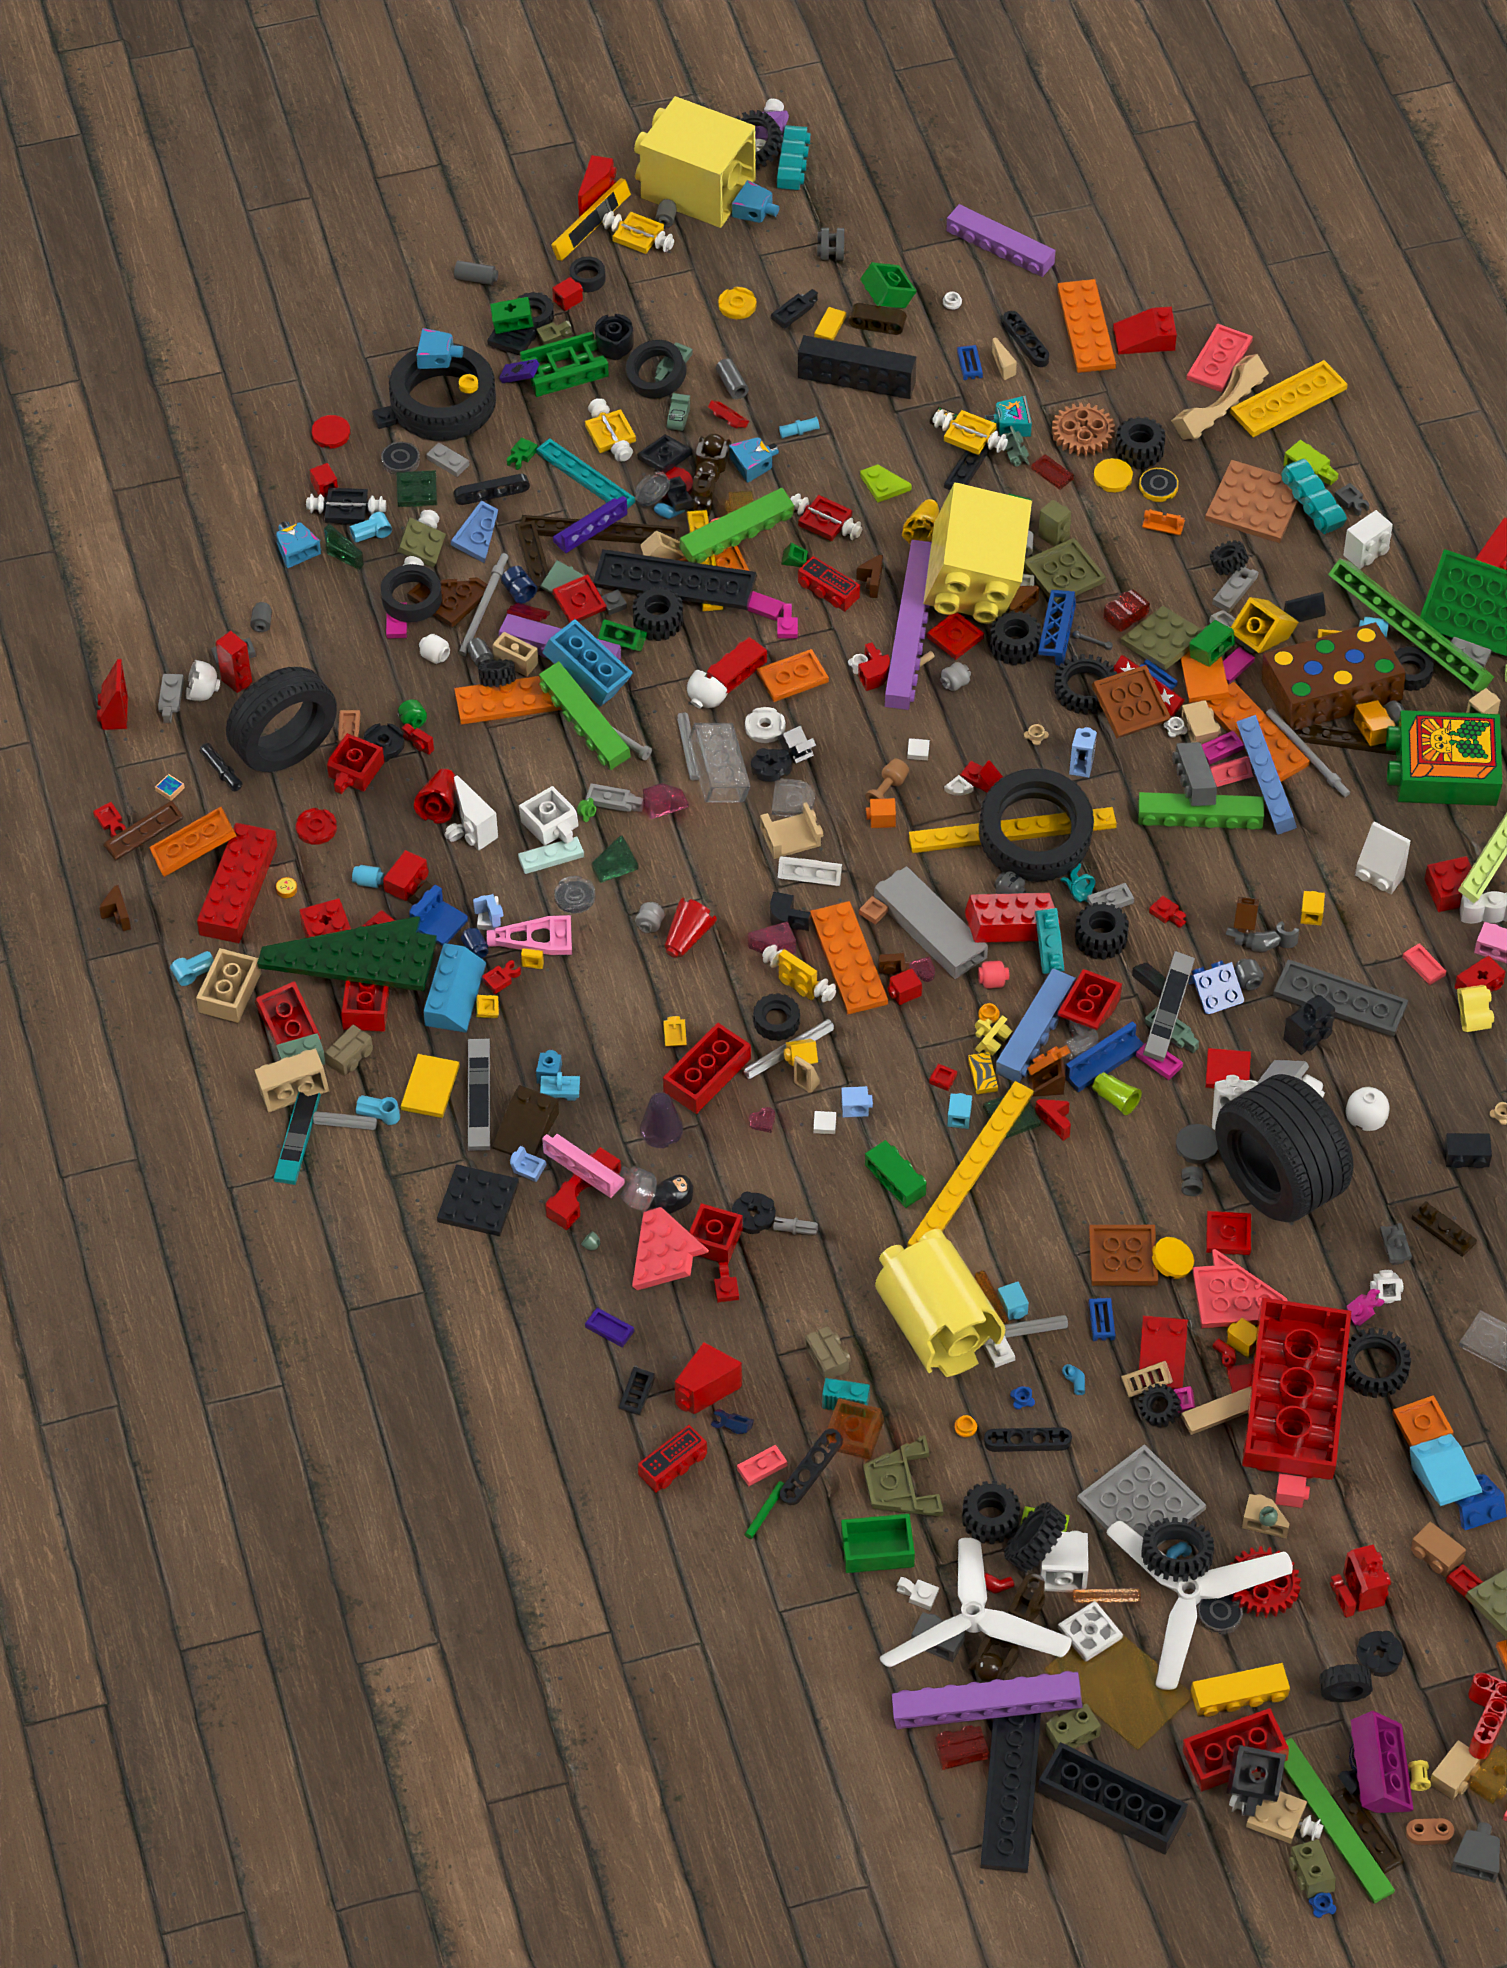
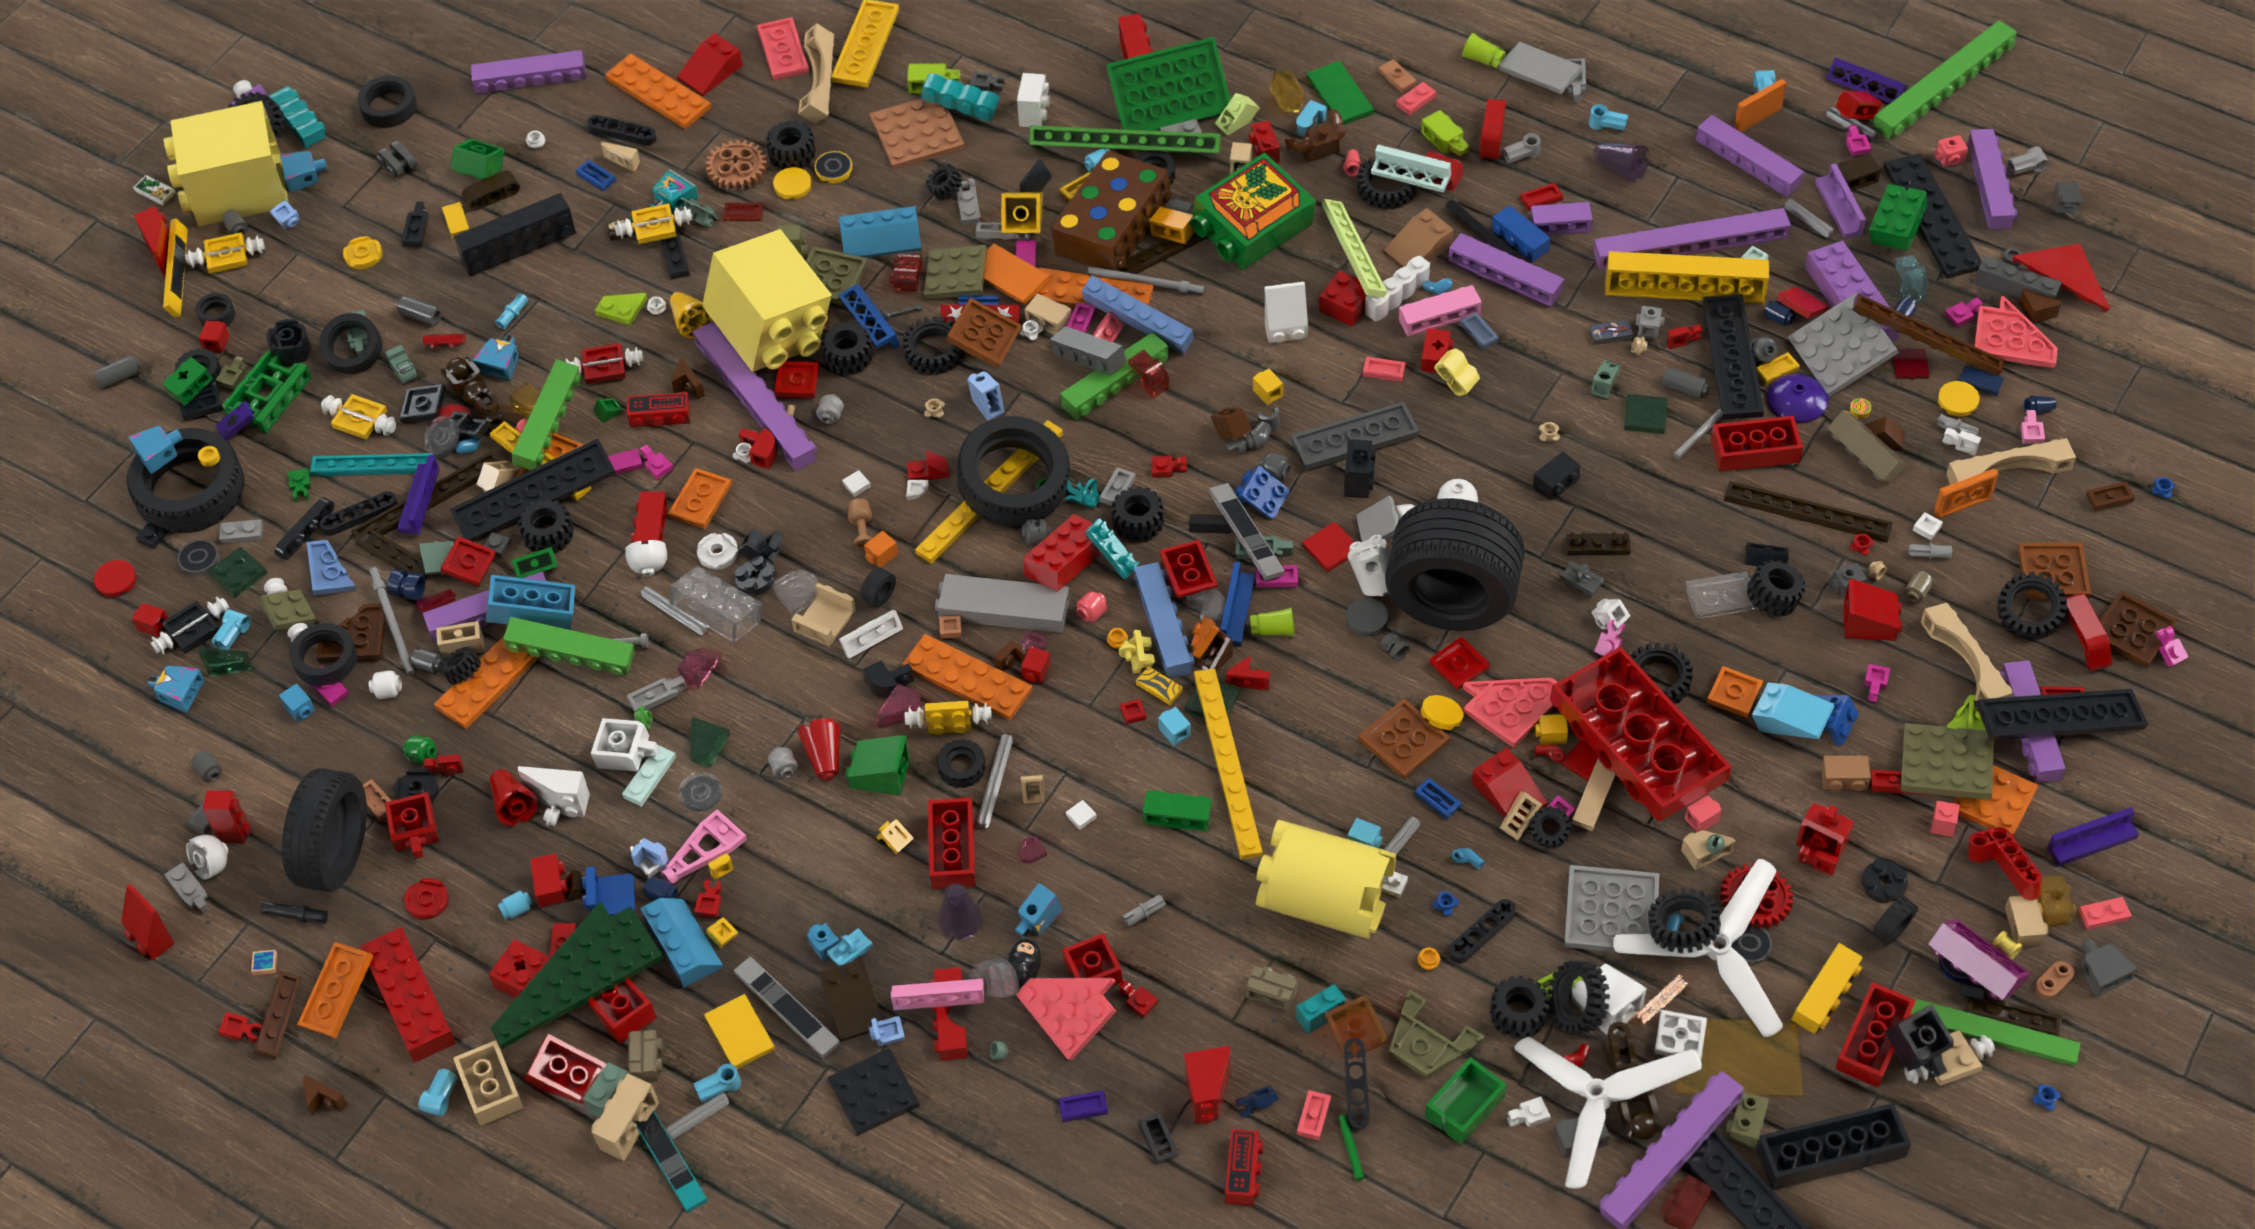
camera: 40 degrees left, 0 degrees up
tile [276,877,297,898] -> none
black plate [732,1191,776,1234] -> none
yellow brick [784,1038,818,1067] -> none
light blue brick [841,1086,873,1117] -> none
orange hinge [1142,509,1185,536] -> none
green brick [1189,620,1235,667] -> none
olive brick [1288,1839,1336,1899] -> none
none -> tile [134,175,176,206]
none -> light blue bracket [270,200,300,230]
none -> dark azure brick [279,683,315,722]
none -> black beam [320,491,398,536]
none -> black tyre [358,75,417,128]
none -> white plate [647,297,666,315]
none -> dark azure slope [839,206,922,258]
none -> green slope [846,735,910,795]
none -> black tyre [860,567,896,607]
none -> dark azure torso [1015,883,1063,938]
none -> clear red brick [1128,349,1169,399]
none -> coral brick [1930,801,1959,837]

